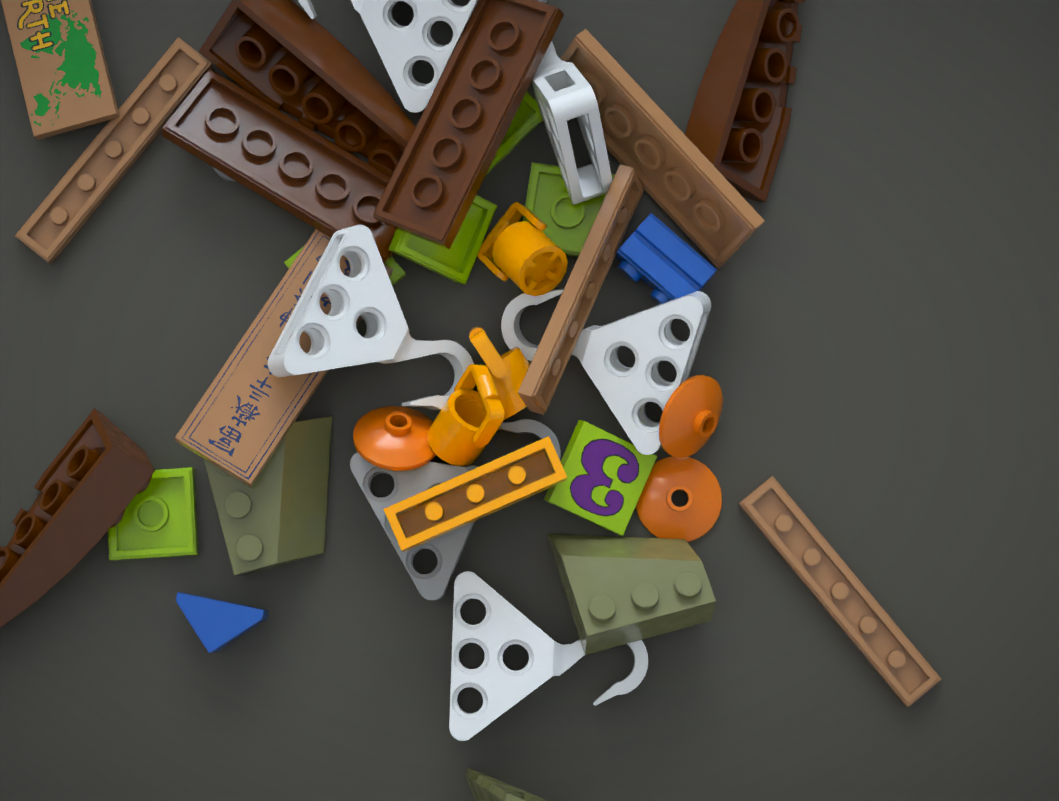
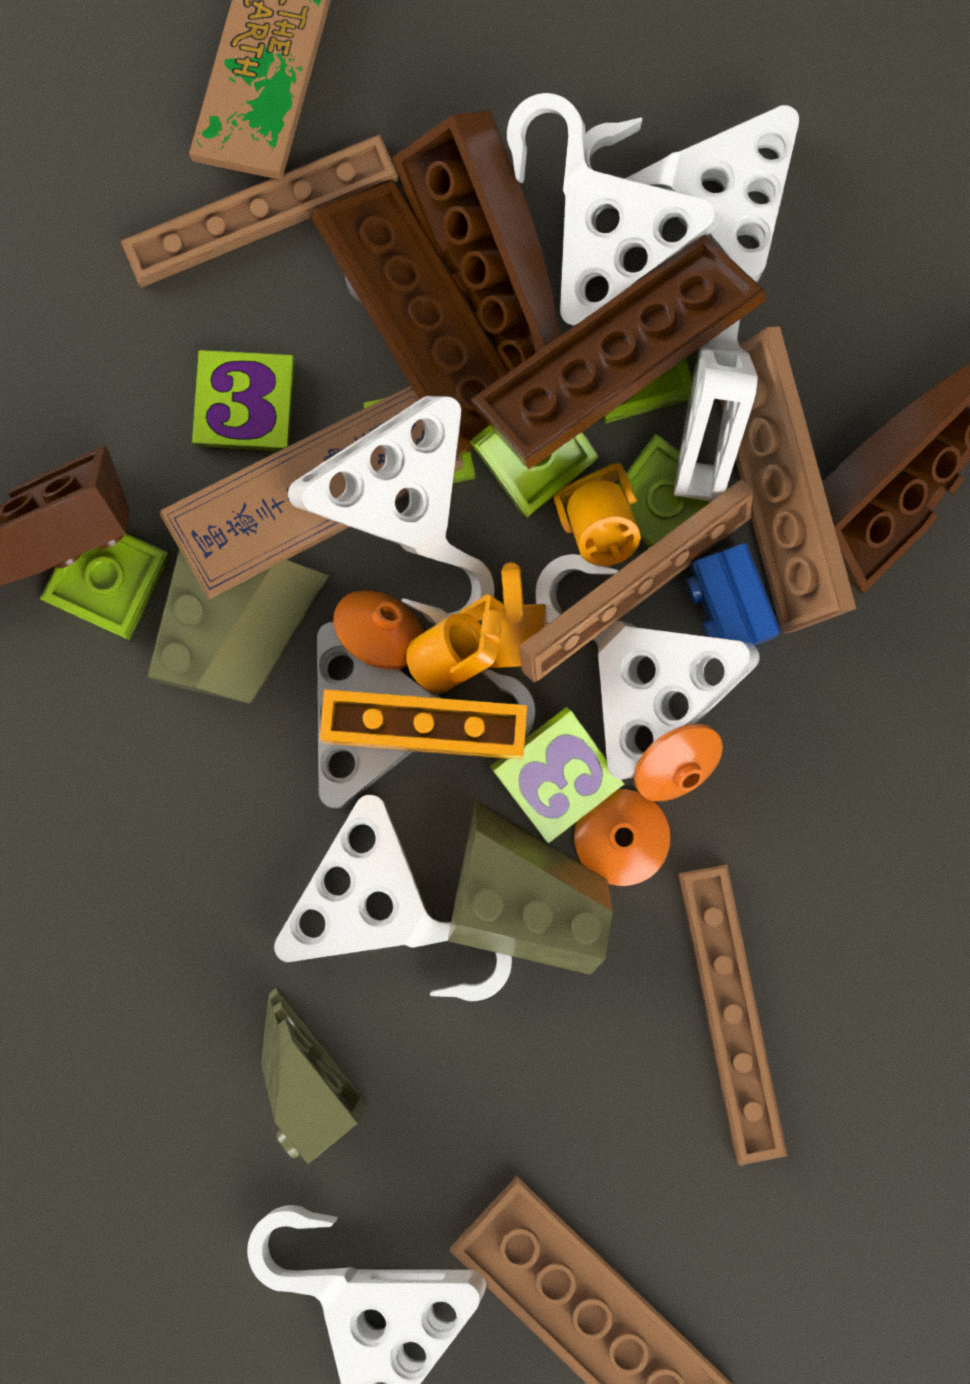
camera: 25 degrees right, 0 degrees up
blue slope [176,592,269,653] -> none
none -> lime tile [192,350,295,451]

